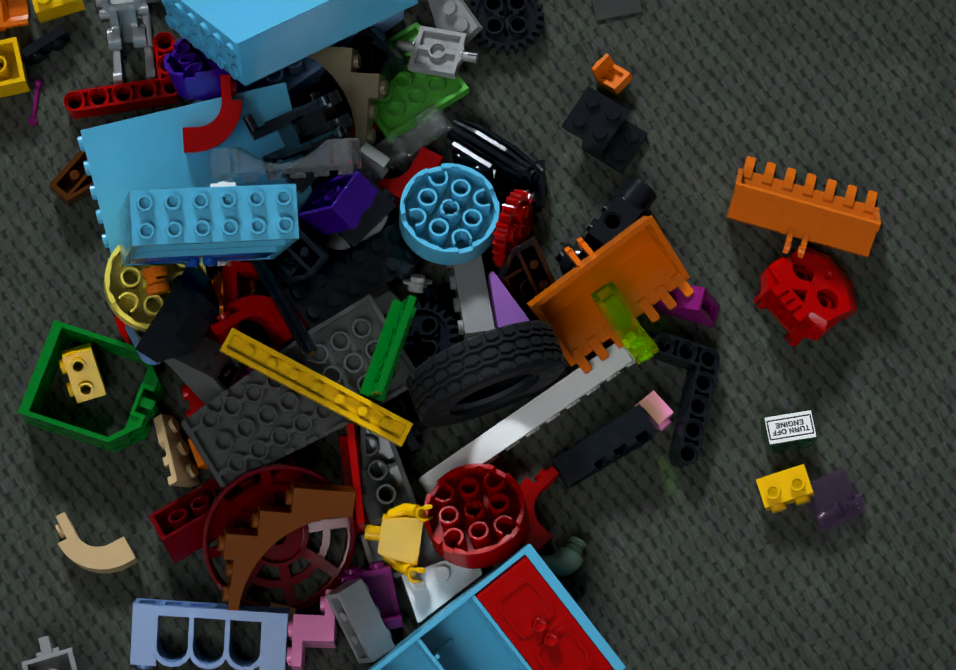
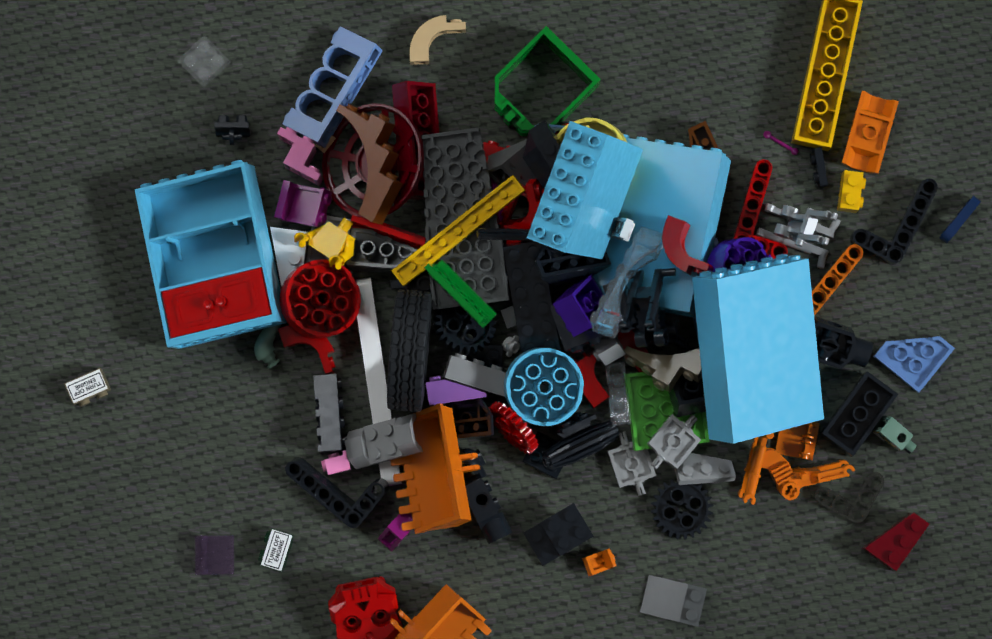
camera: 115 degrees right, 10 degrees up
yellow brick [59,342,106,404] -> none
tan wing [153,414,200,488] -> none
light grey brick [325,578,395,664] -> none
clear neon green arch [590,281,659,365] -> none
yellow brick [756,464,815,513] -> none
none -> light grey piece [344,414,423,469]
none -> light grey plate [607,431,656,496]

